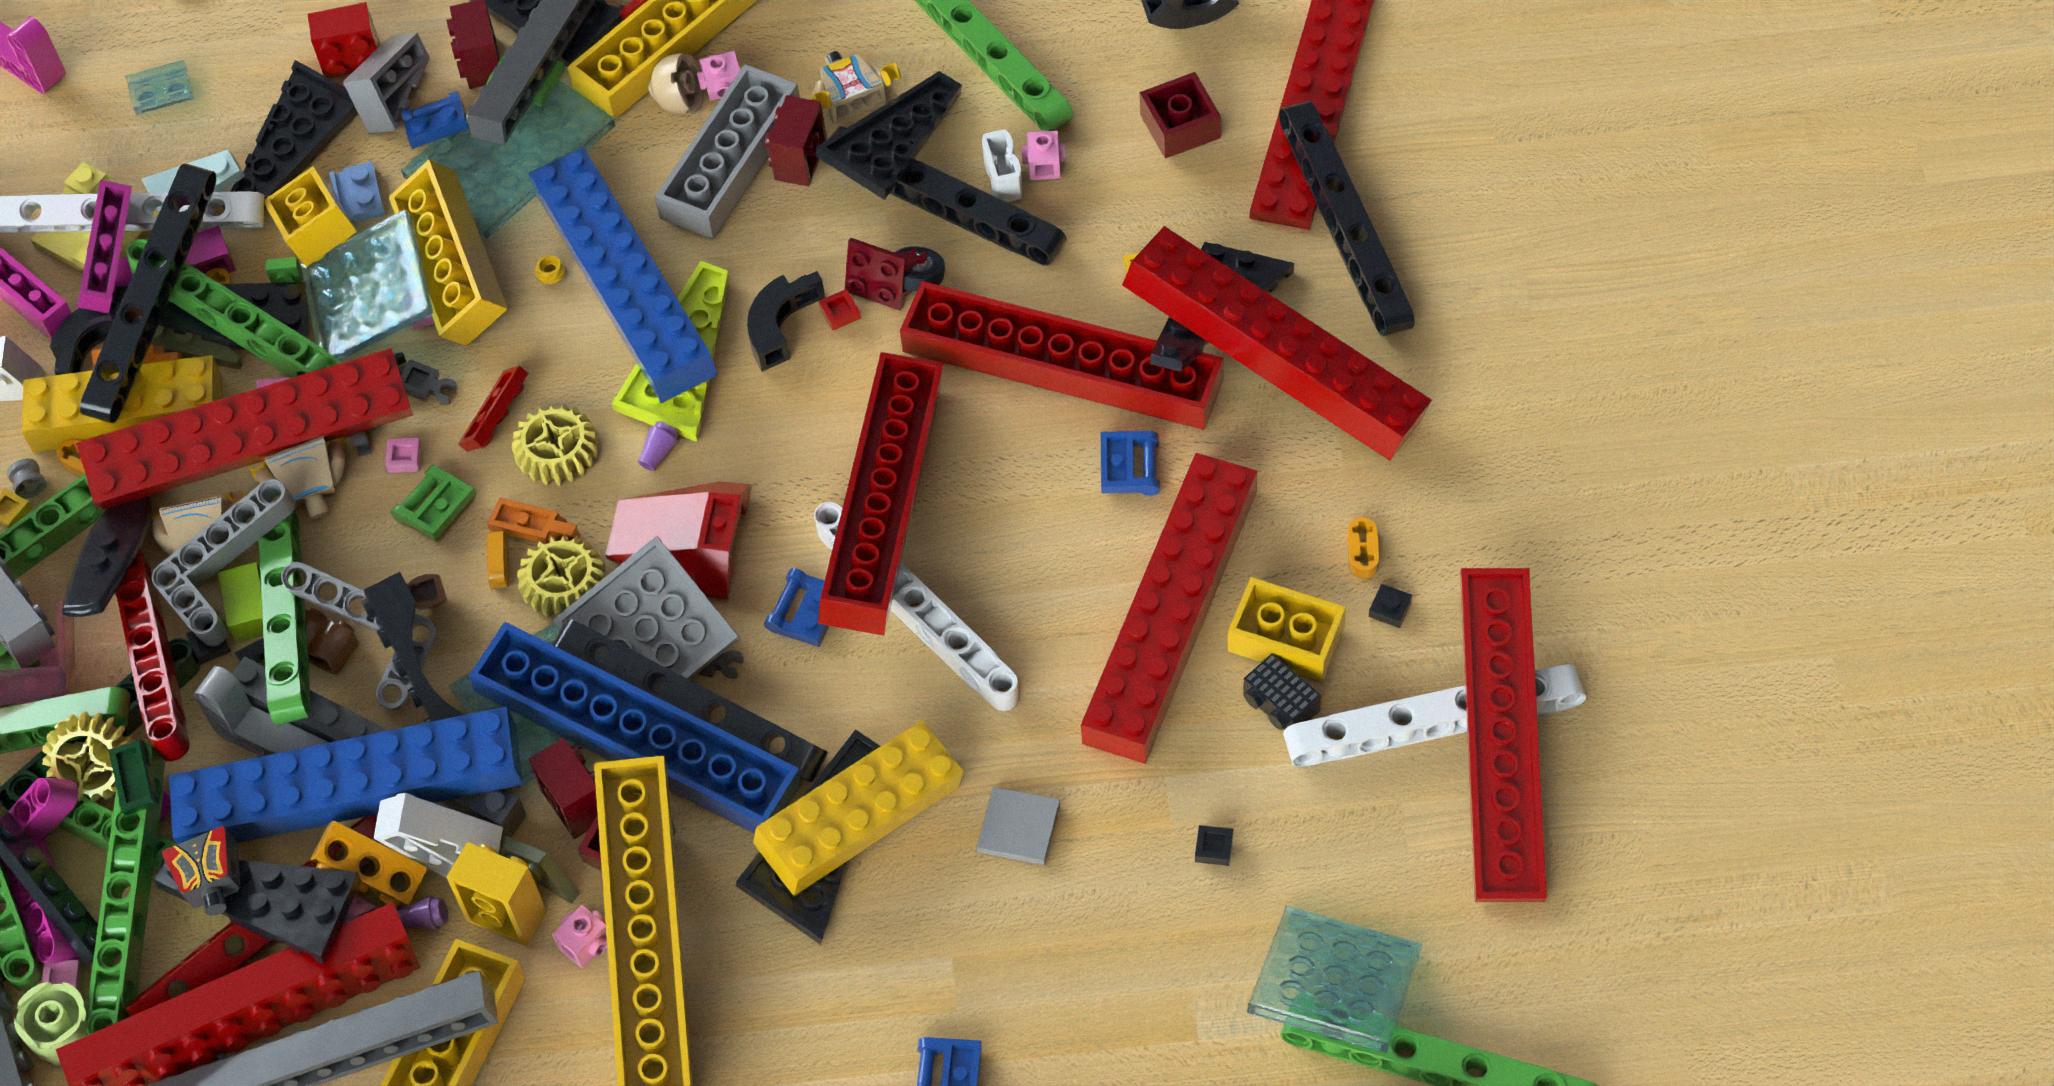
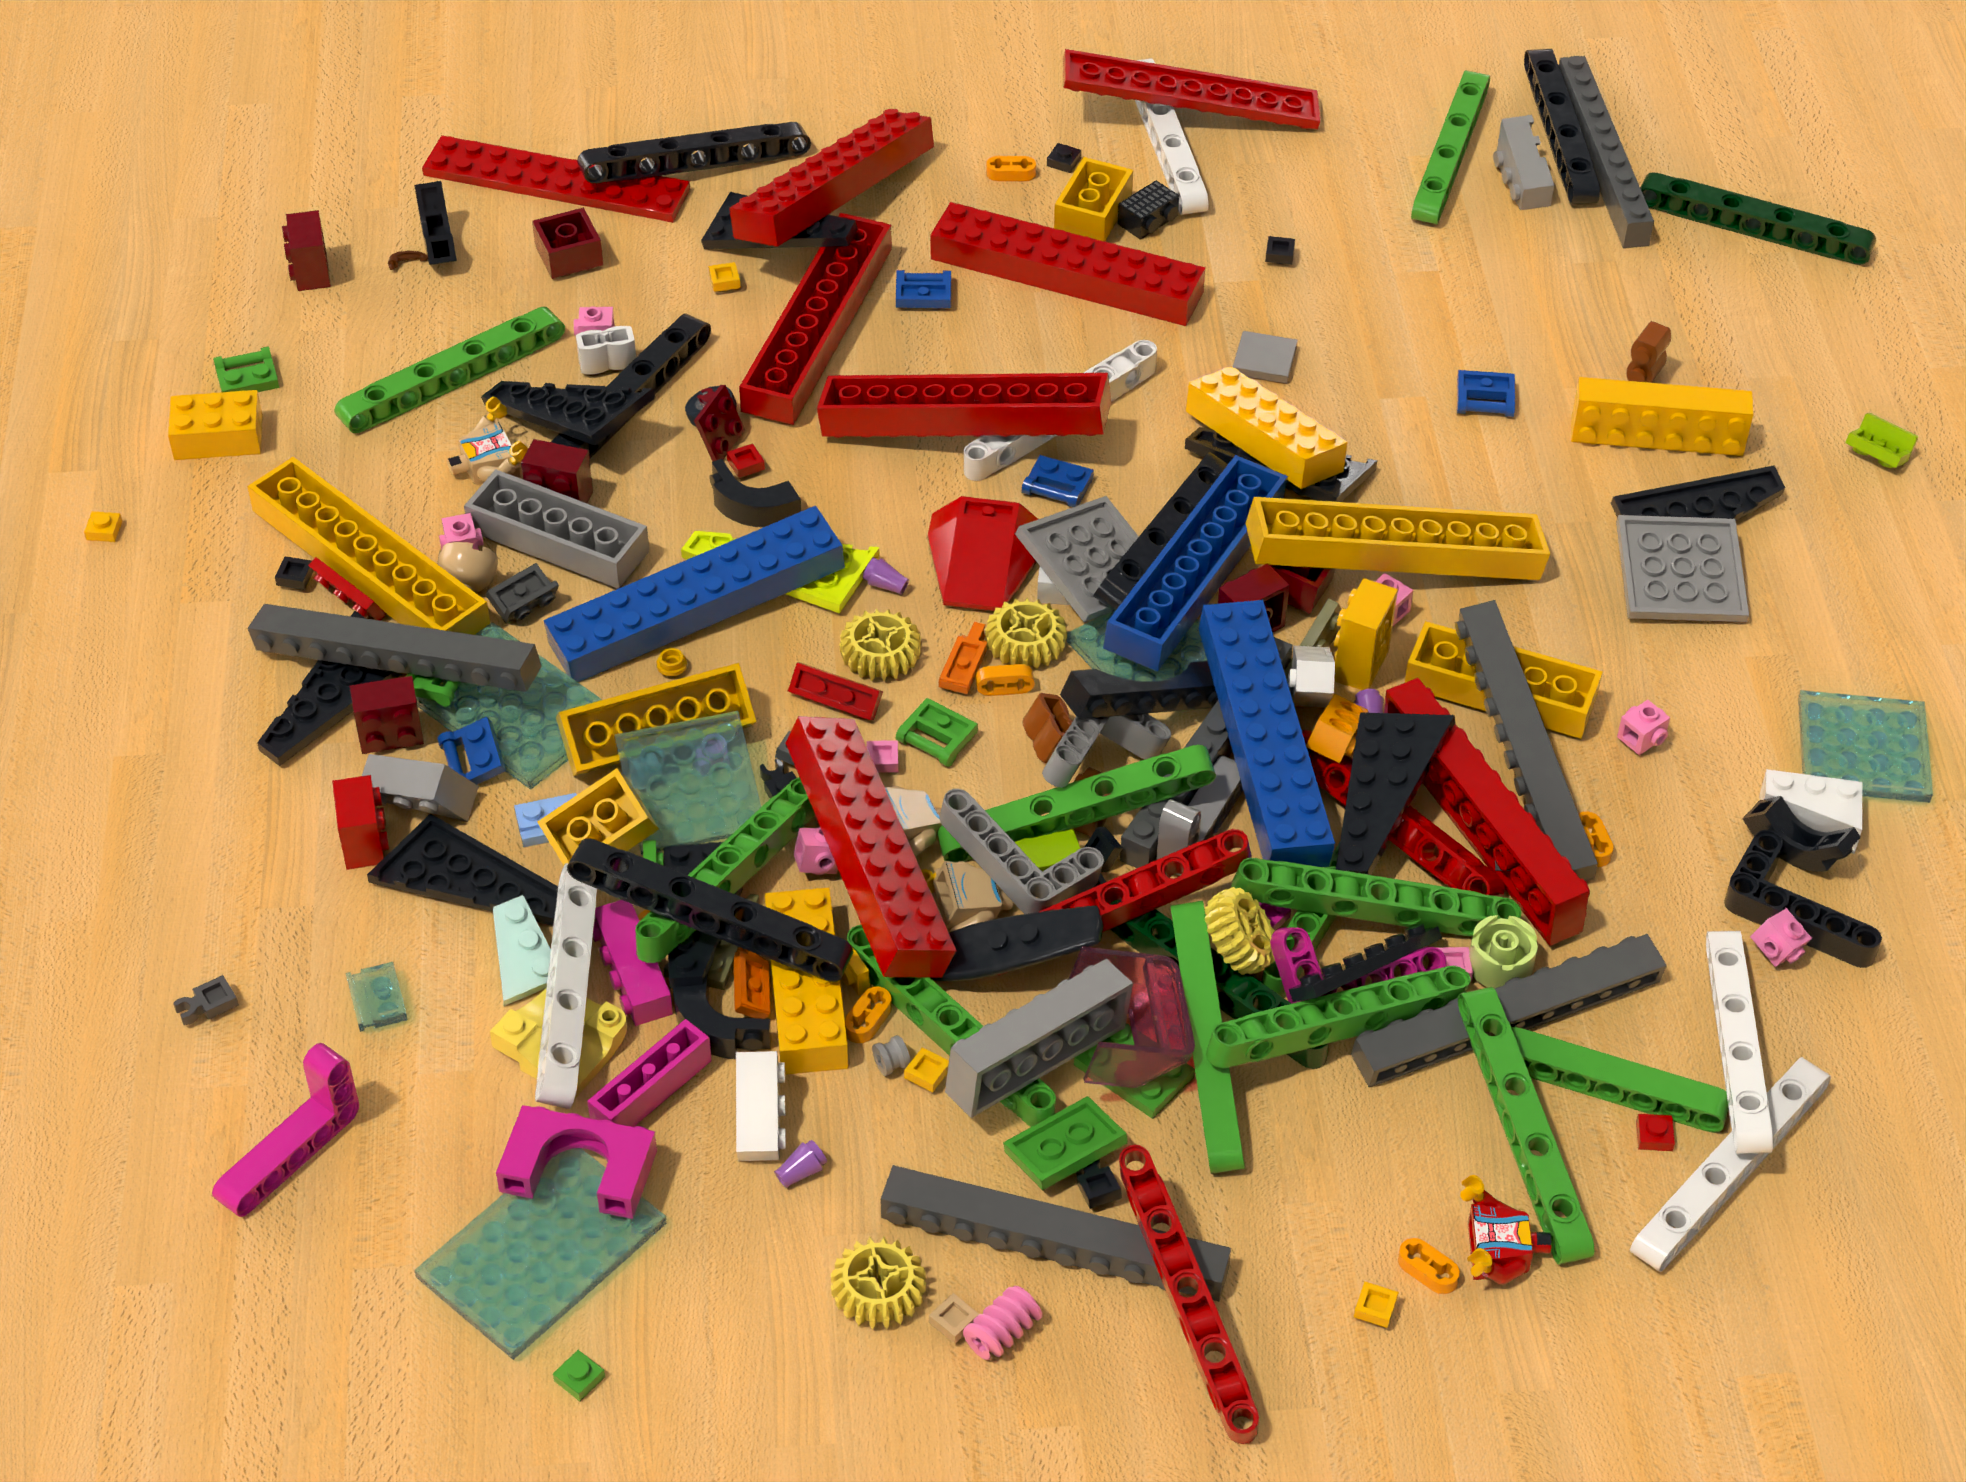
camera: 95 degrees left, 10 degrees down
dark pink brick [77,180,132,313] -> none
dark green tile [109,739,159,816] -> none
torso [162,826,241,916] -> none
clear light blue plate [1247,906,1422,1053] -> none
none -> dark grey bracket [486,563,559,624]

